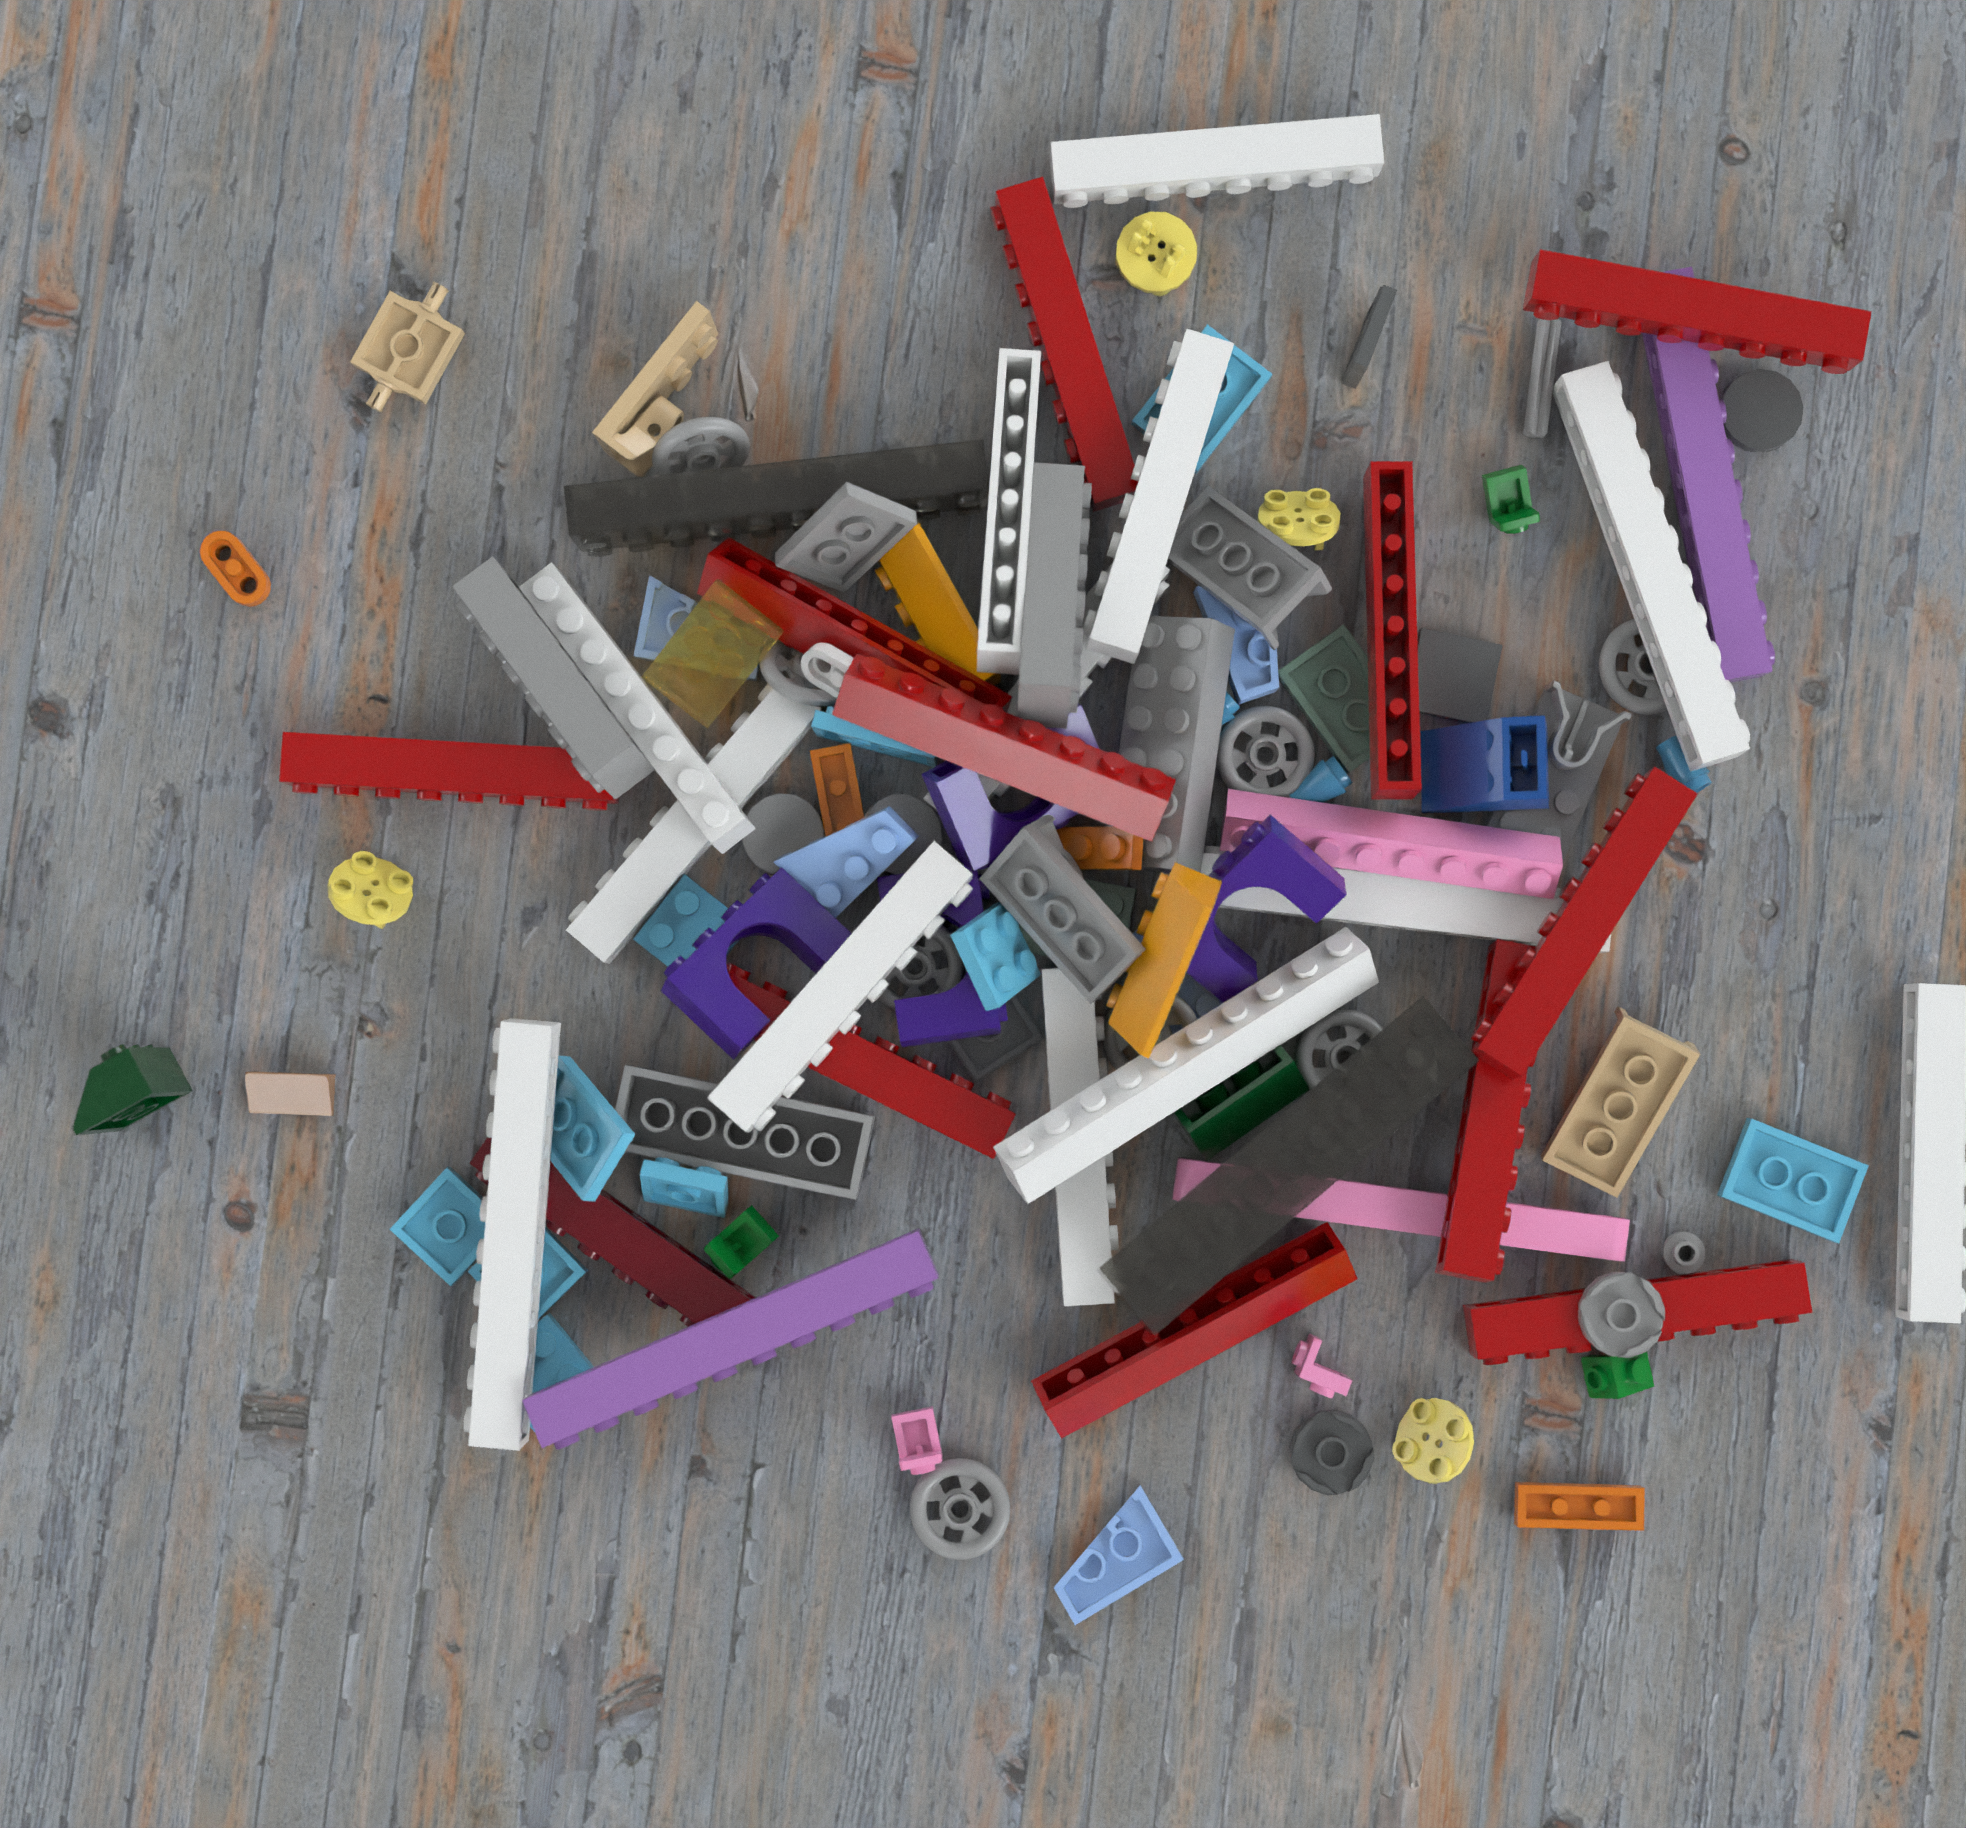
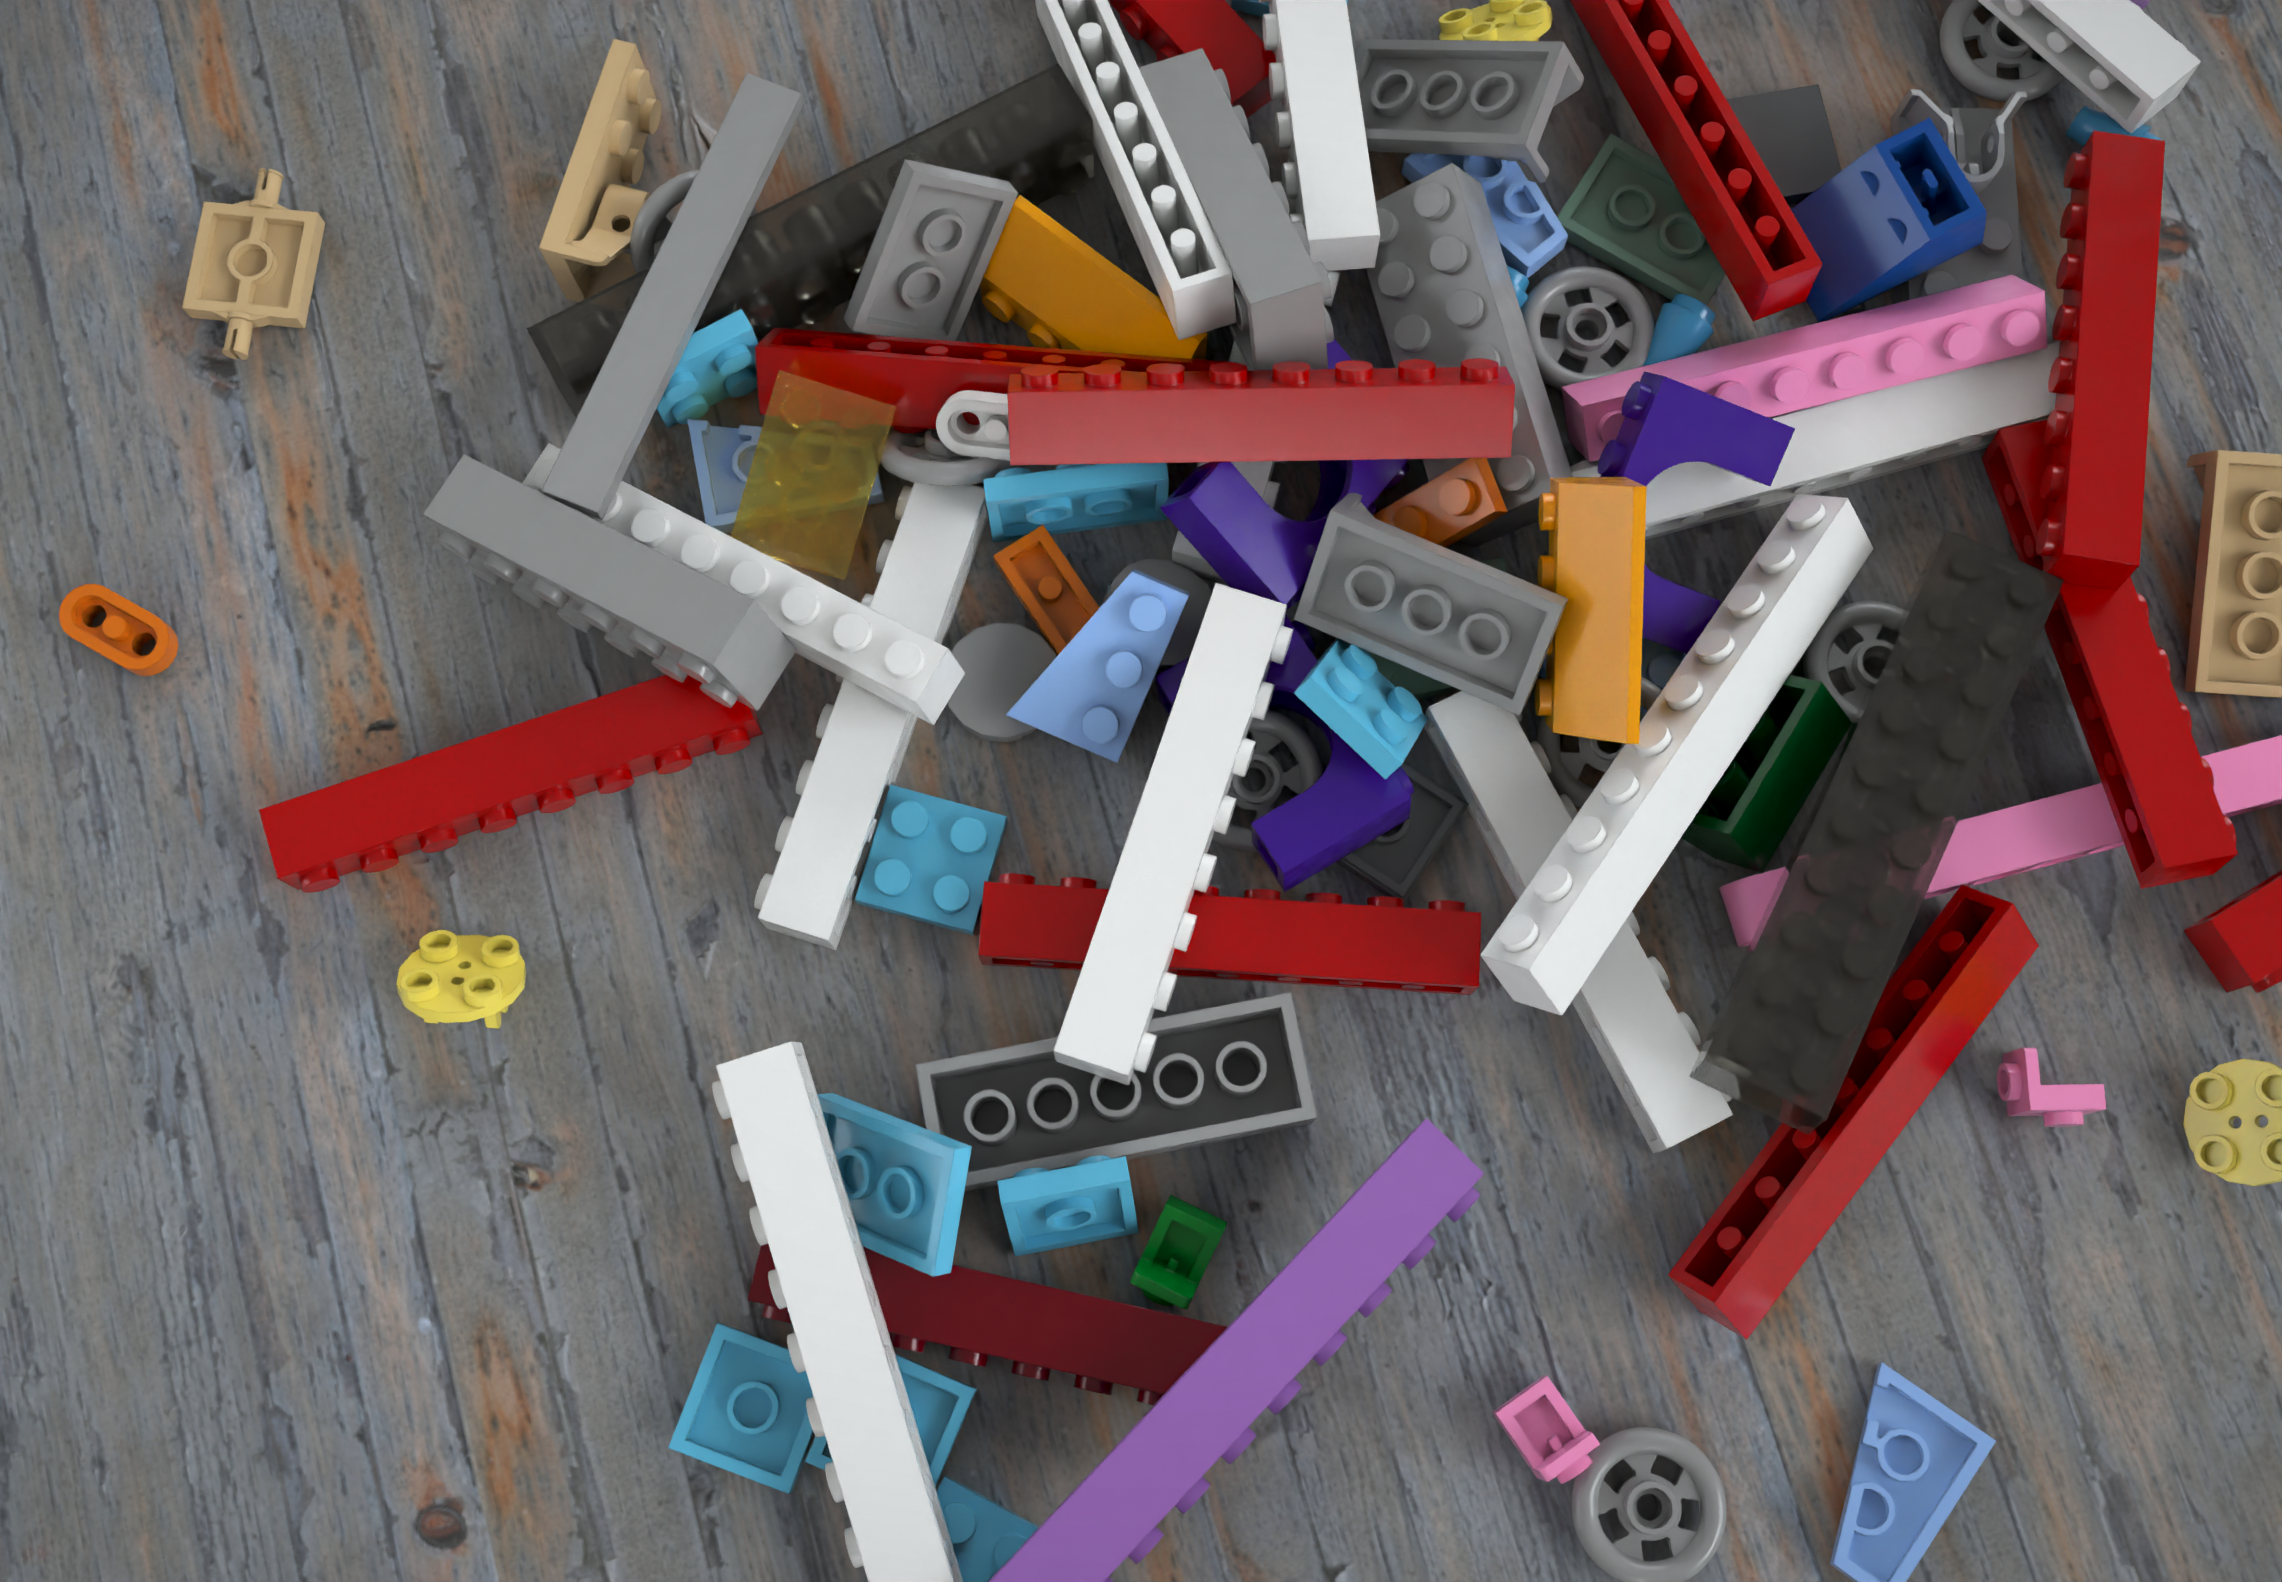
camera: 25 degrees left, 10 degrees down
dark green slope [72,1044,193,1136] -> none
slope [245,1071,336,1116] -> none
dark purple arch [660,867,852,1060] -> none
dark grey tile [1289,1410,1374,1495] -> none
none -> light grey tile [541,73,804,520]
none -> medium azure plate [656,309,758,428]

